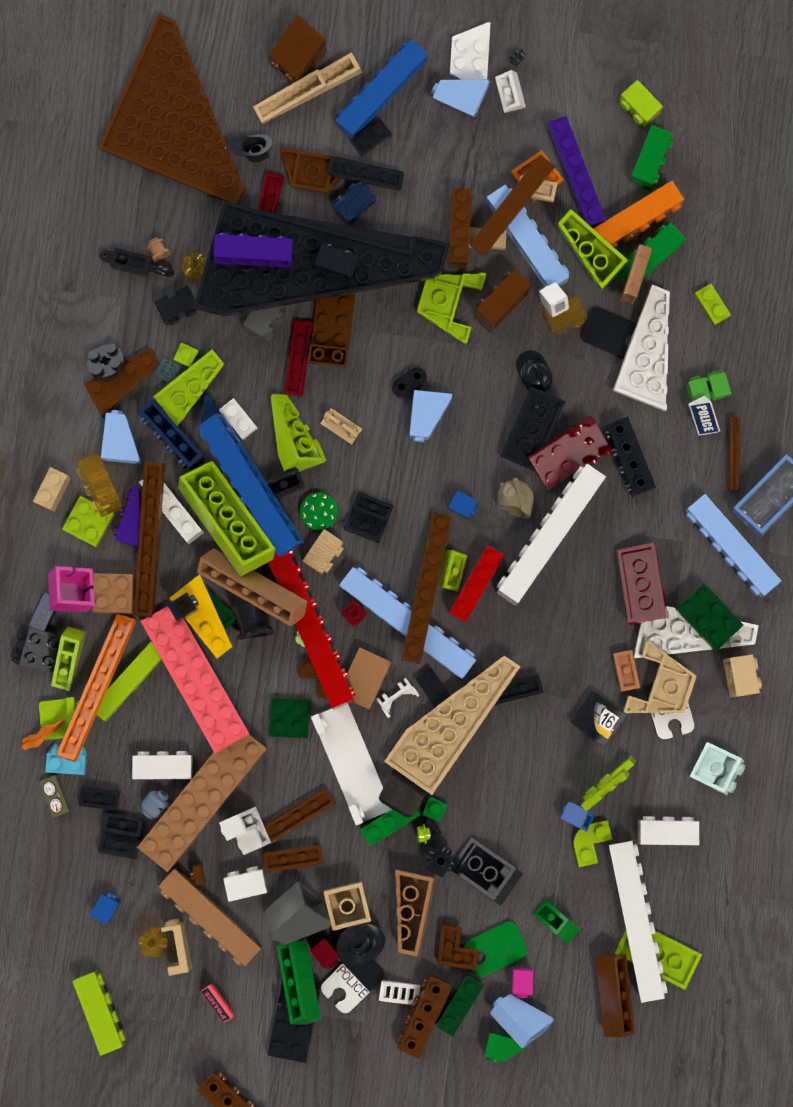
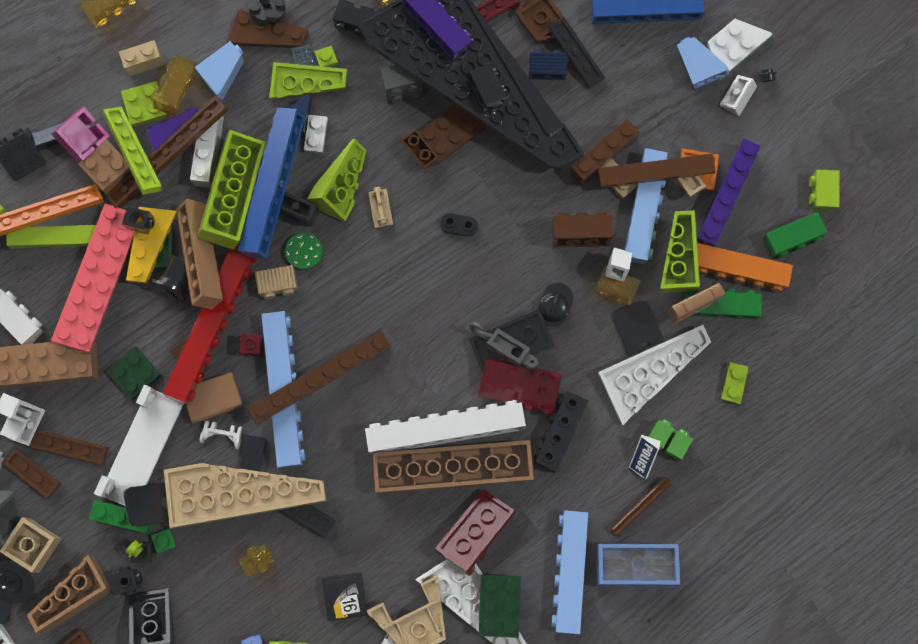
camera: 50 degrees right, 5 degrees down
lime slope [51,626,86,691] -> none
dark blue brick [138,398,205,471] -> none
dark red tile [284,320,313,397] -> none
black slope [344,492,394,543] -> none
black plate [350,119,391,157] -> none
light blue slope [409,390,452,443] -> none
lime wing [417,273,487,345] -> none
lime slope [437,550,468,592] -> none
blue brick [448,491,479,520] -> none
red brick [449,546,504,623] -> none
dark tan helmet [498,478,534,519] -> none
nougat plate [613,650,640,692] -> none
none -> lime plate [103,107,162,195]
none -> clear yellow brick [238,544,275,577]
none -> medium nougat brick [373,440,534,494]
none -> dark grey piece [469,322,538,369]

